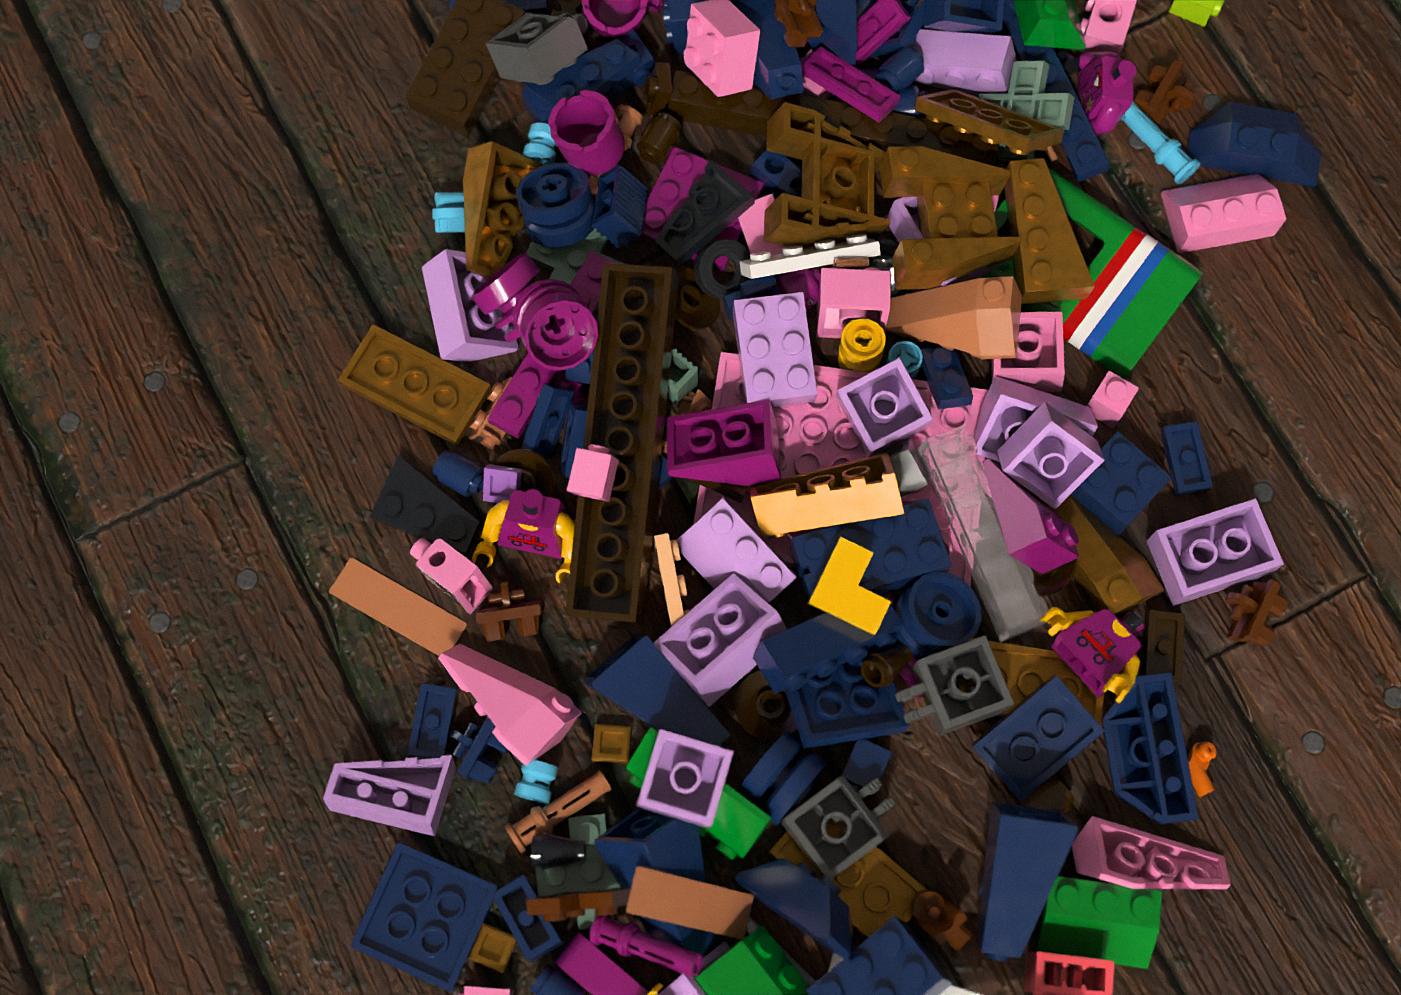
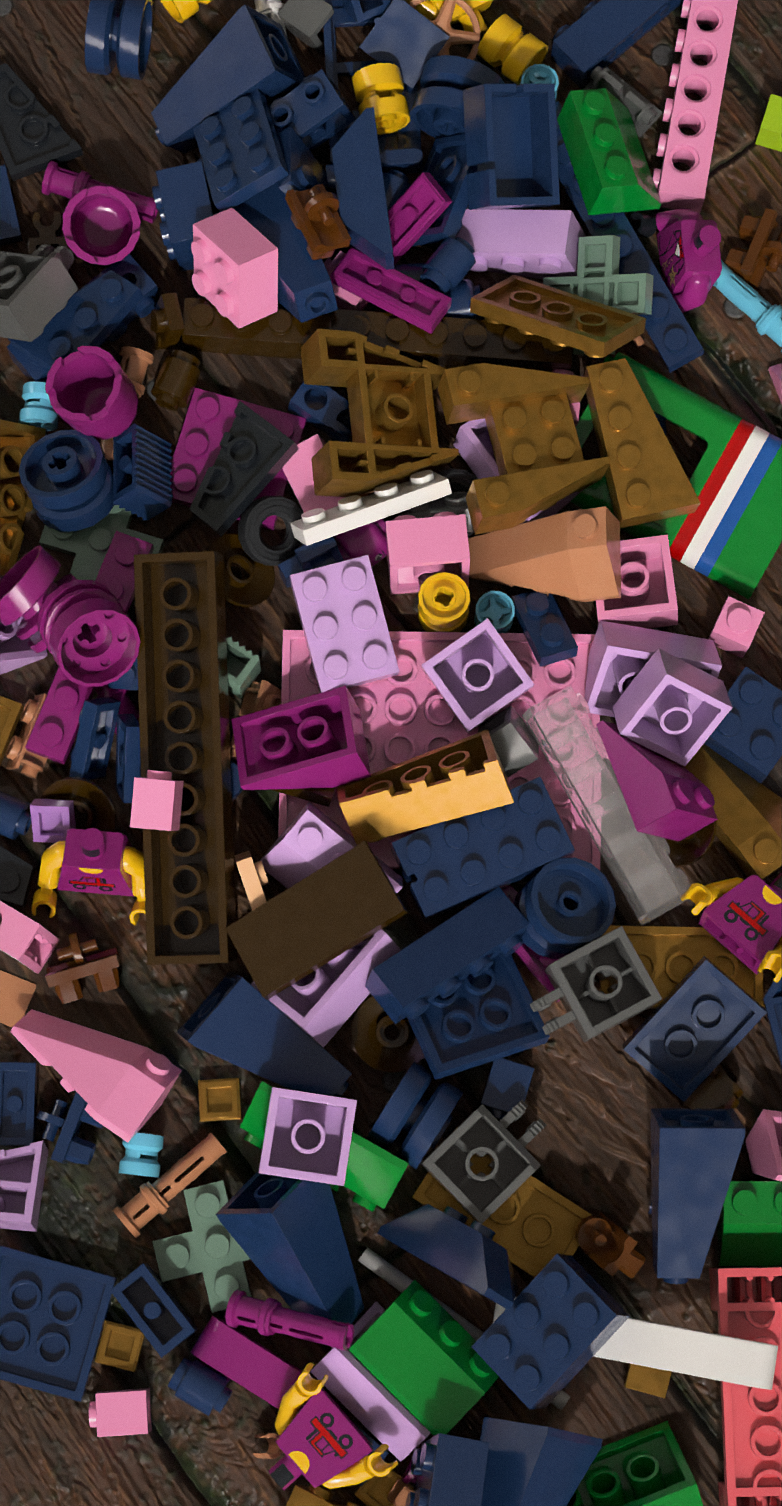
camera: 10 degrees left, 5 degrees up
reddish brown plate [526,888,631,922] -> none
black cone [531,832,585,870] -> none
nougat sticker [626,866,754,939] -> none
yellow tile [808,537,891,636] -> none
nougat leg [833,258,869,268] -> none
dark brown cone [861,643,912,687] -> none
none -> dark brown tile [225,841,408,1000]

